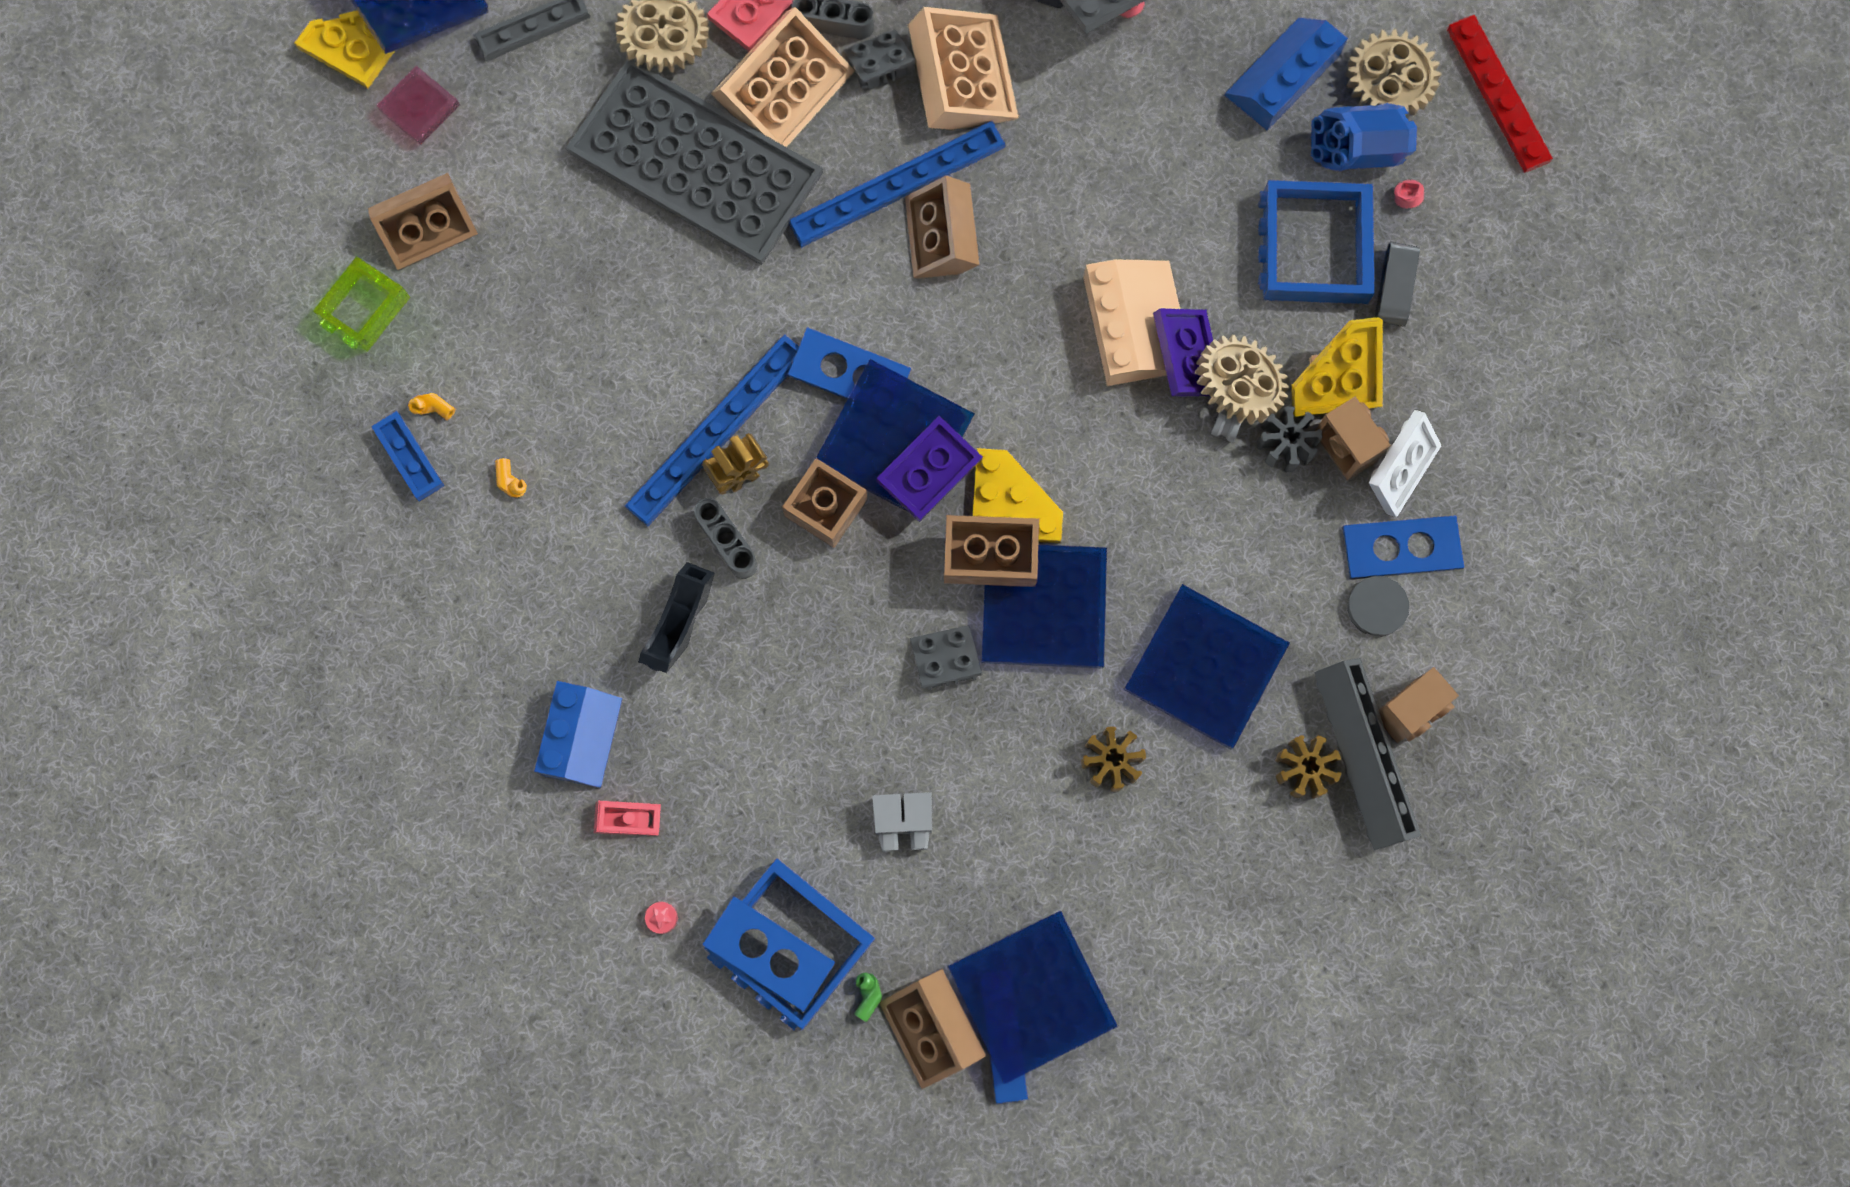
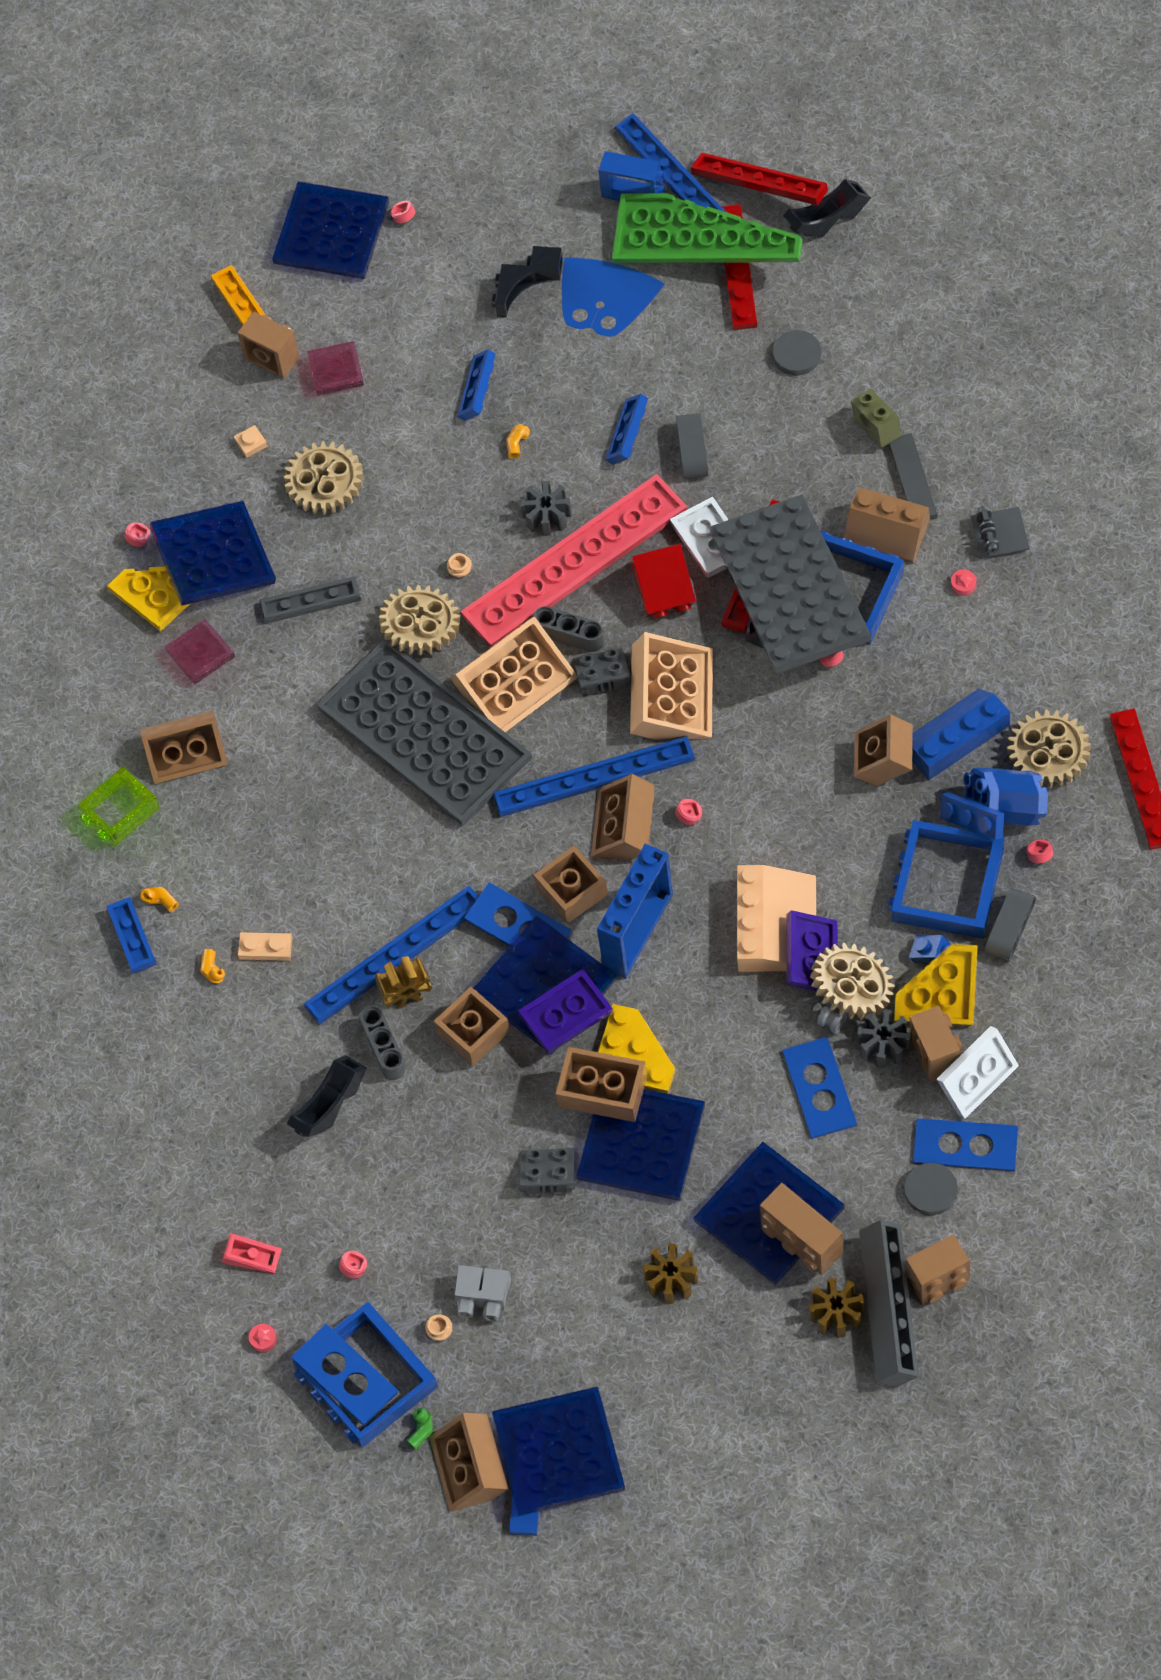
camera: 20 degrees right, 15 degrees down
slope [534,681,622,788] -> none
none -> light nougat plate [238,932,292,961]
none -> coral tile [339,1251,367,1278]
none -> light nougat plate [425,1314,453,1341]
none -> medium nougat brick [534,845,608,924]
none -> blue window [597,843,673,979]
none -> coral tile [675,799,702,825]
none -> medium nougat brick [760,1183,843,1276]
none -> blue piece [782,1037,857,1139]
none -> medium nougat brick [854,714,913,786]
none -> blue bracket [909,935,951,963]
none -> blue plate [940,792,1004,840]

